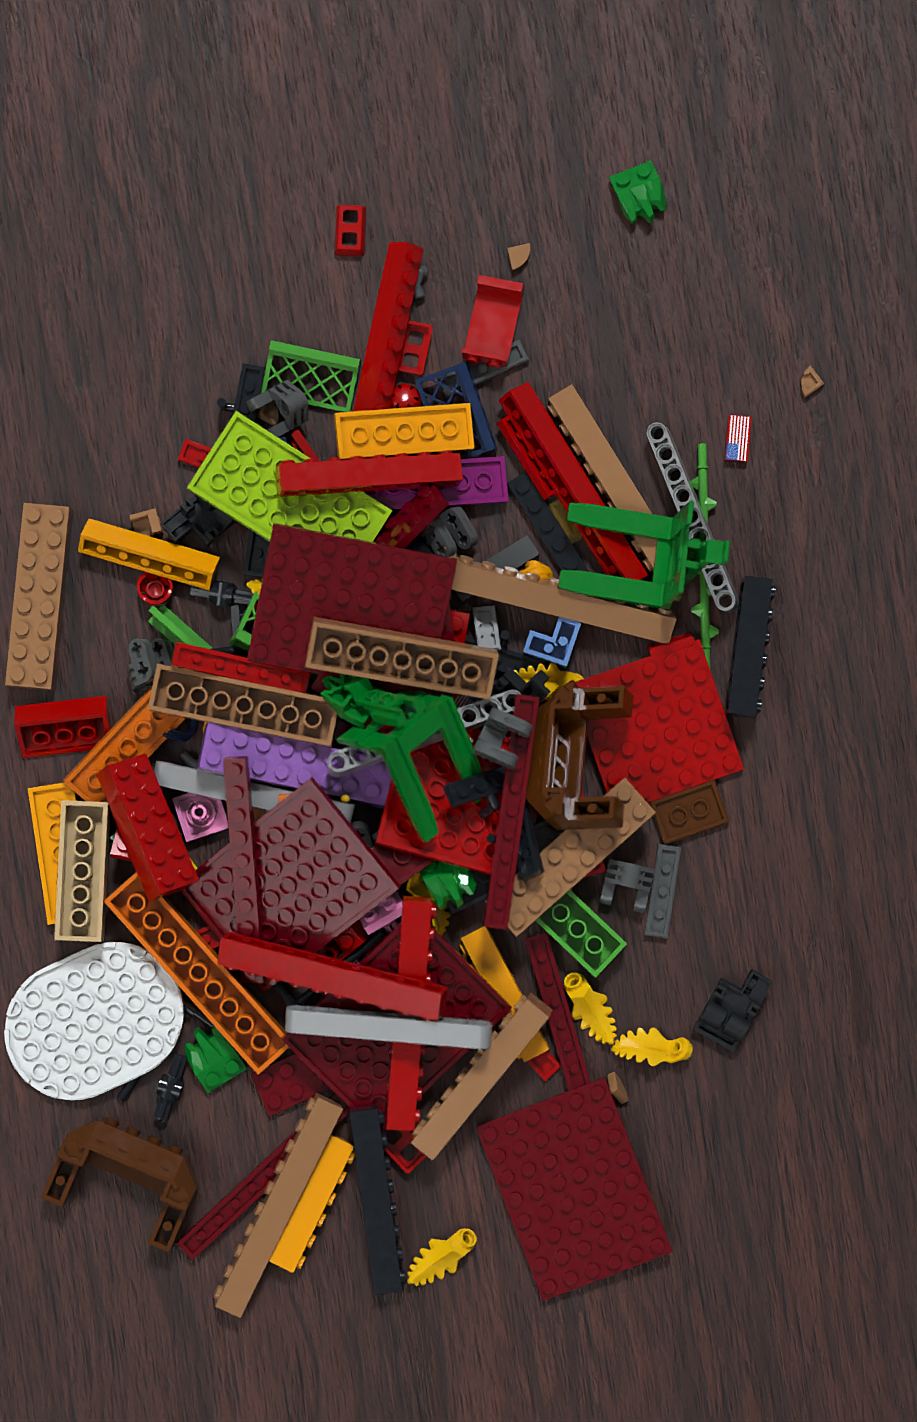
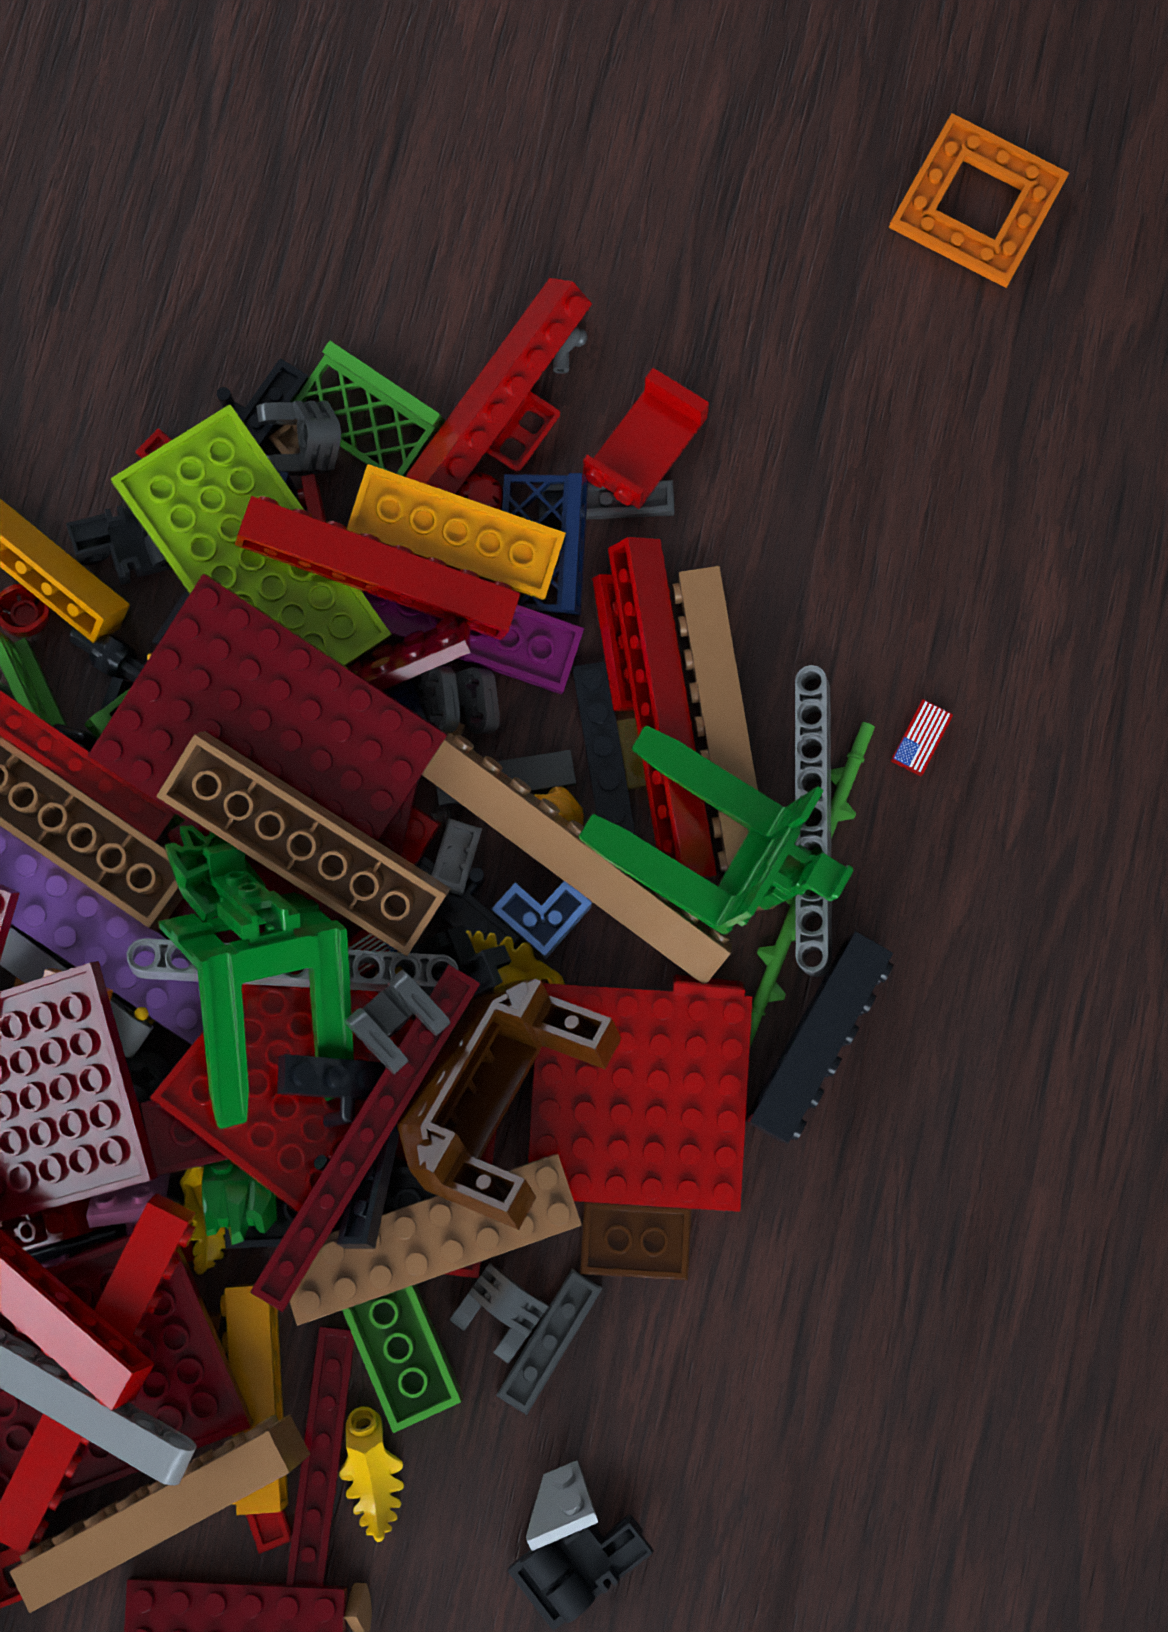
camera: 20 degrees right, 5 degrees down
medium nougat panel [129,508,163,537] -> none
red piece [334,204,367,256] -> none
medium nougat tile [507,243,530,271] -> none
green plate [609,160,667,224] -> none
yellow plant [611,1028,693,1066] -> none
medium nougat tile [801,365,824,398] -> none
none -> light grey wing [526,1460,598,1551]
none -> orange plate [889,113,1069,288]

